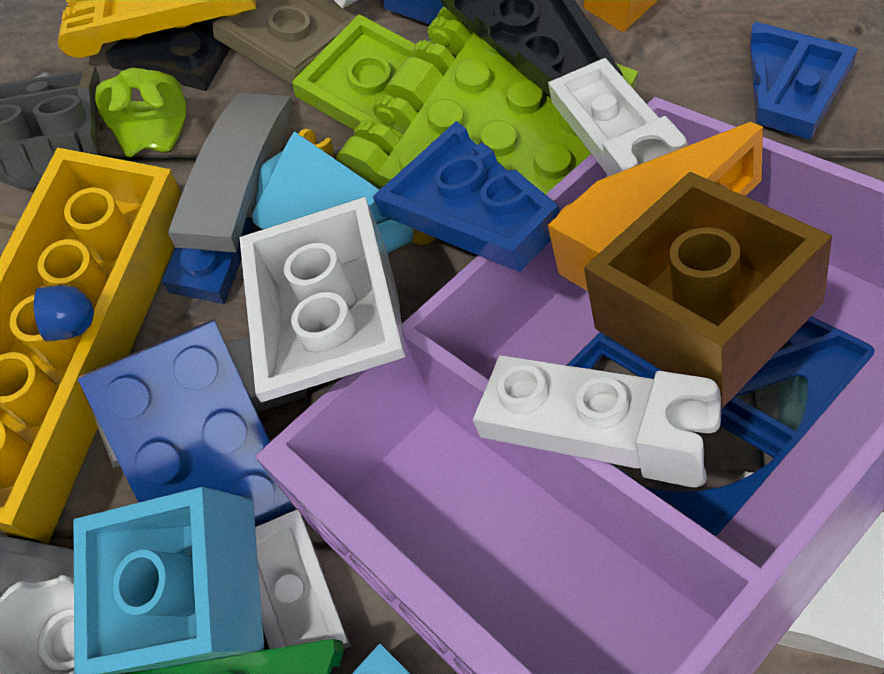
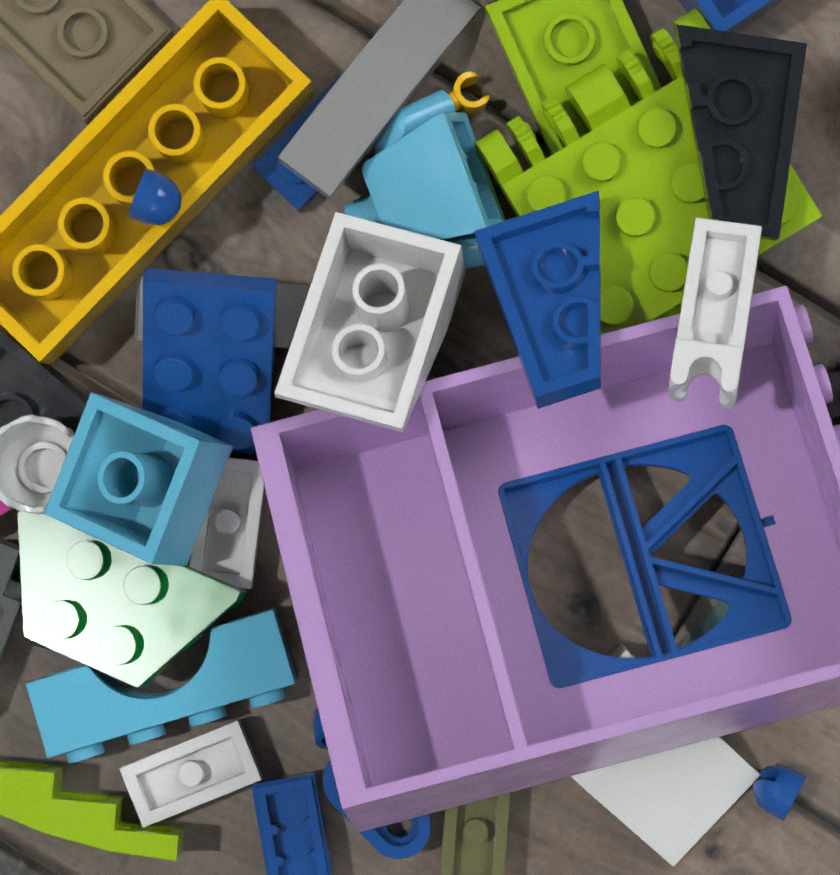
camera: 35 degrees right, 25 degrees up
white plate [473,355,721,487] -> none
light orange slope [548,122,763,291] -> none
pearl gold brick [584,171,832,408] -> none

